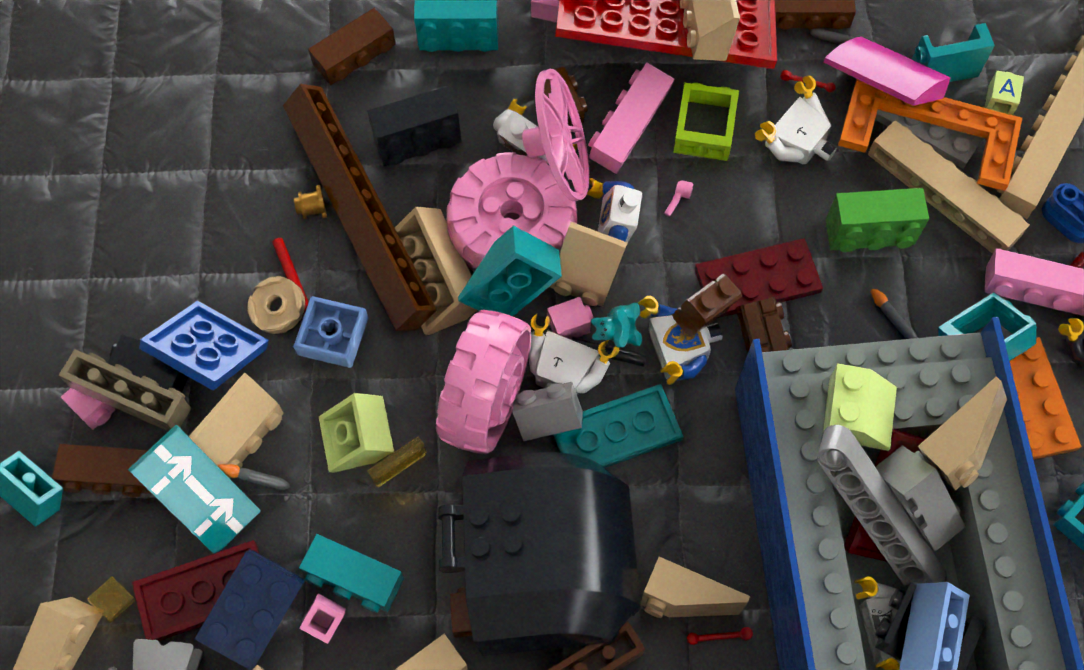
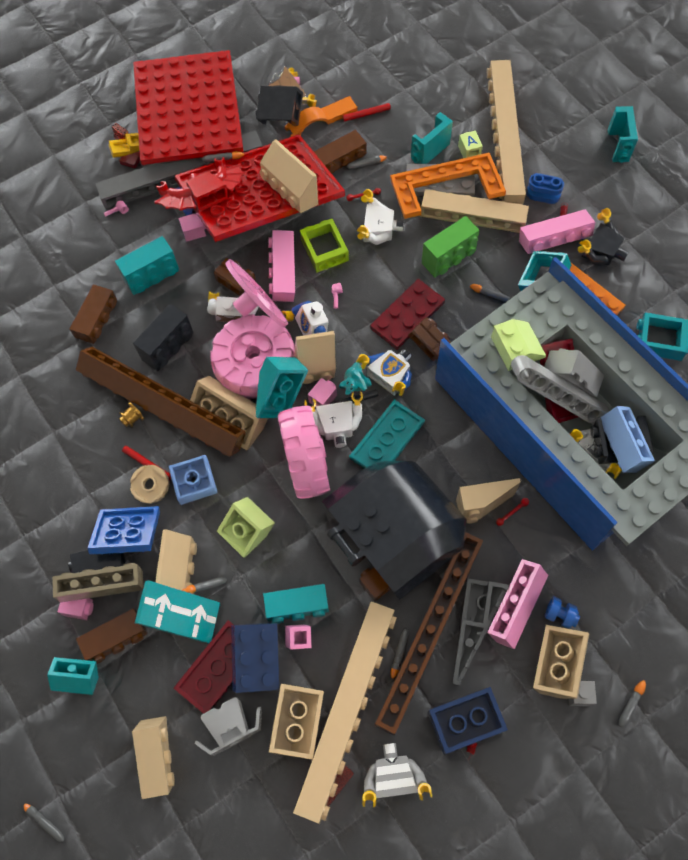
camera: 30 degrees left, 0 degrees up
clear yellow plate [87,576,135,623] -> none
clear yellow tile [367,436,427,487] -> none
light grey brick [512,382,583,441] -> none
reddish brown brick [672,274,742,338] -> none
slope [823,36,951,106] -> none
tan slope [918,377,1007,491] -> none

